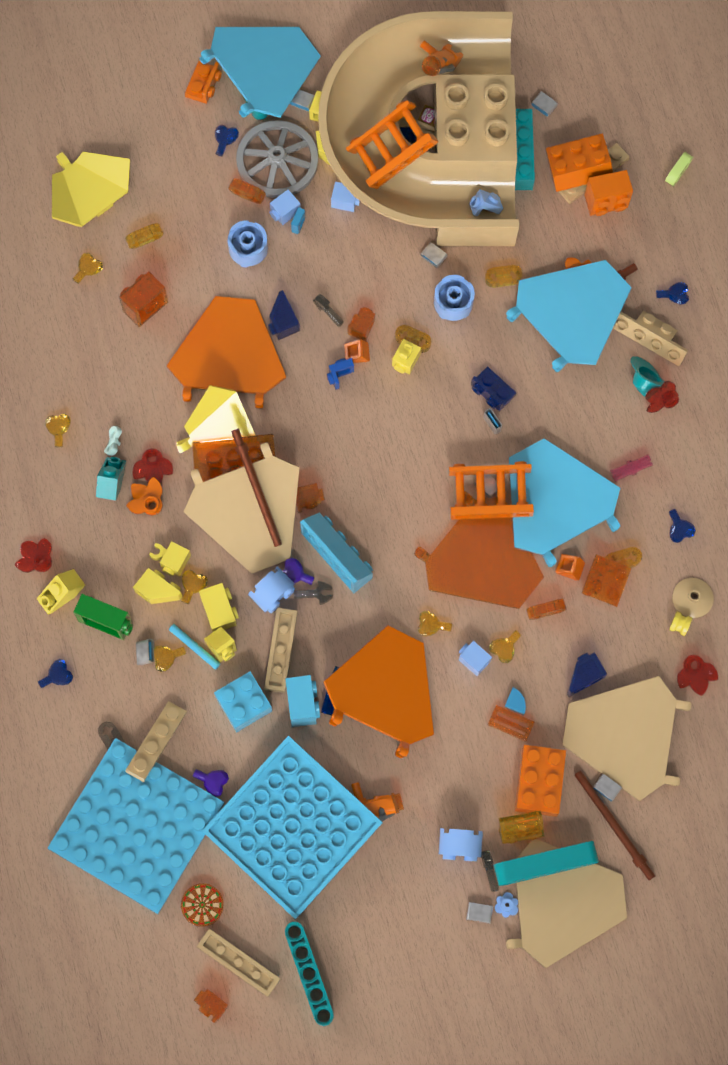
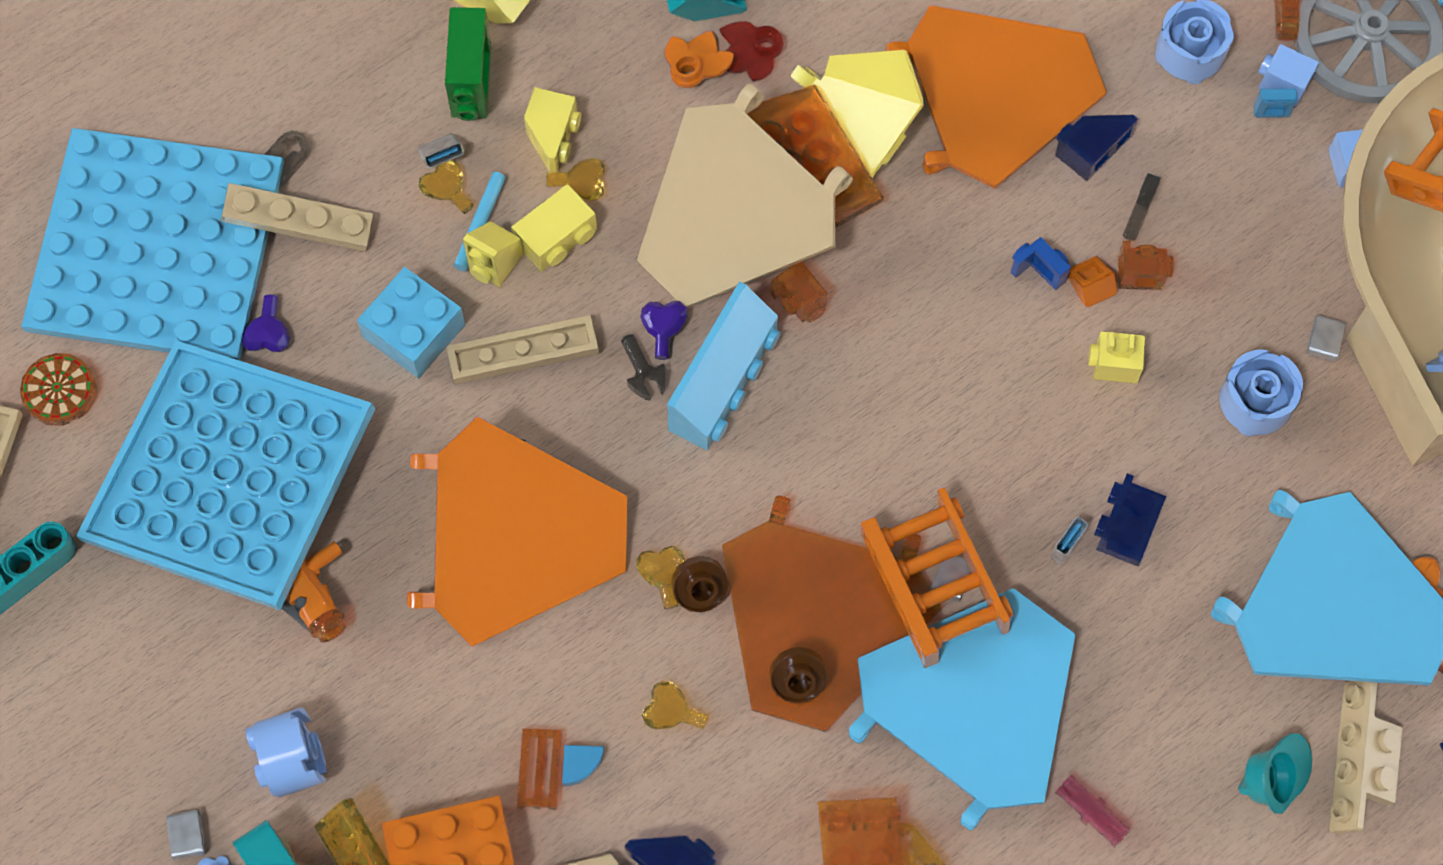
camera: 70 degrees right, 5 degrees down
clear blue rock [37,659,73,689] -> none
light yellow brick [149,541,191,577] -> none
copper bar [231,428,282,547] -> none
light blue brick [248,566,295,614] -> none
medium azure brick [285,675,320,727] -> none
clear yellow beam [395,325,431,353] -> none
light blue brick [459,641,492,676] -> none
clear smoke bar [481,850,499,892] -> none
clear yellow beam [485,265,522,288] -> none
clear orange beam [526,599,567,620] -> none
orange slope [555,554,585,581] -> none
clear red plate [645,381,679,413] -> none
none -> reddish brown plate [671,556,729,613]
none -> reddish brown plate [769,647,827,704]

